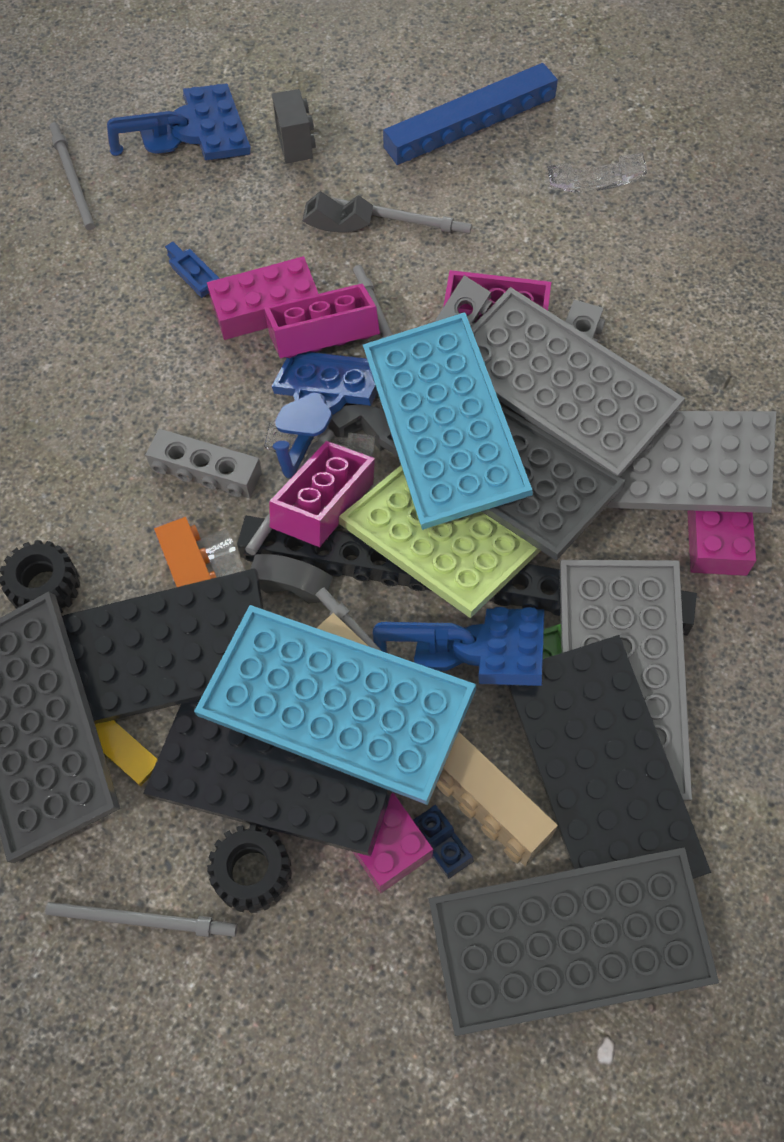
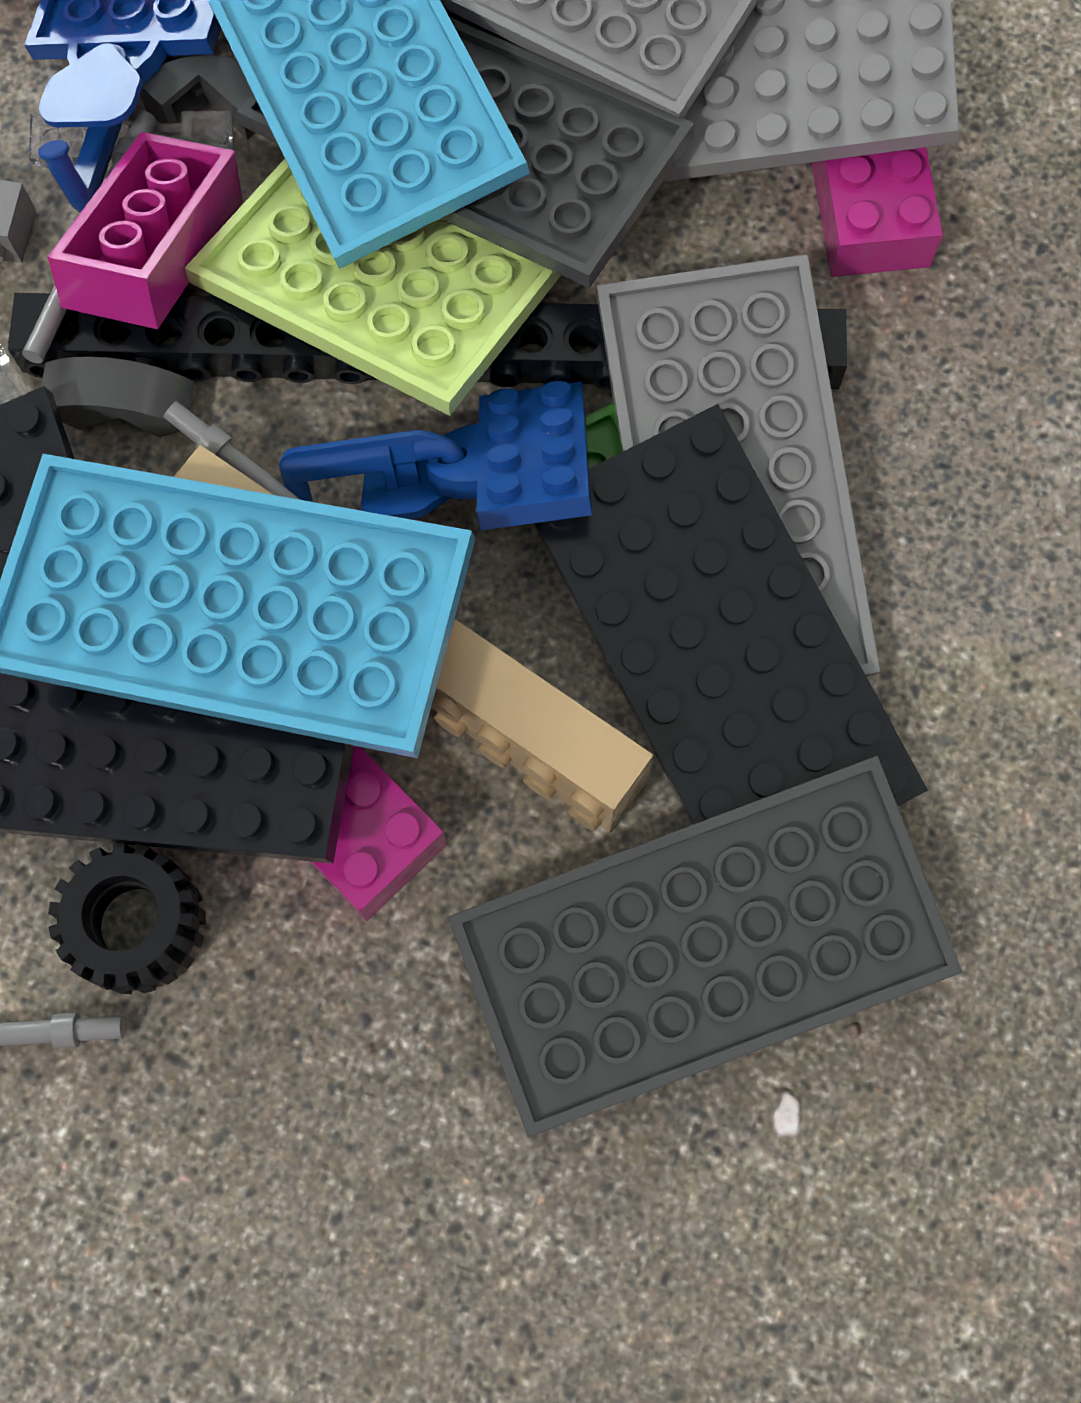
camera: 10 degrees left, 10 degrees up
dark blue slope [413,804,474,879] -> none

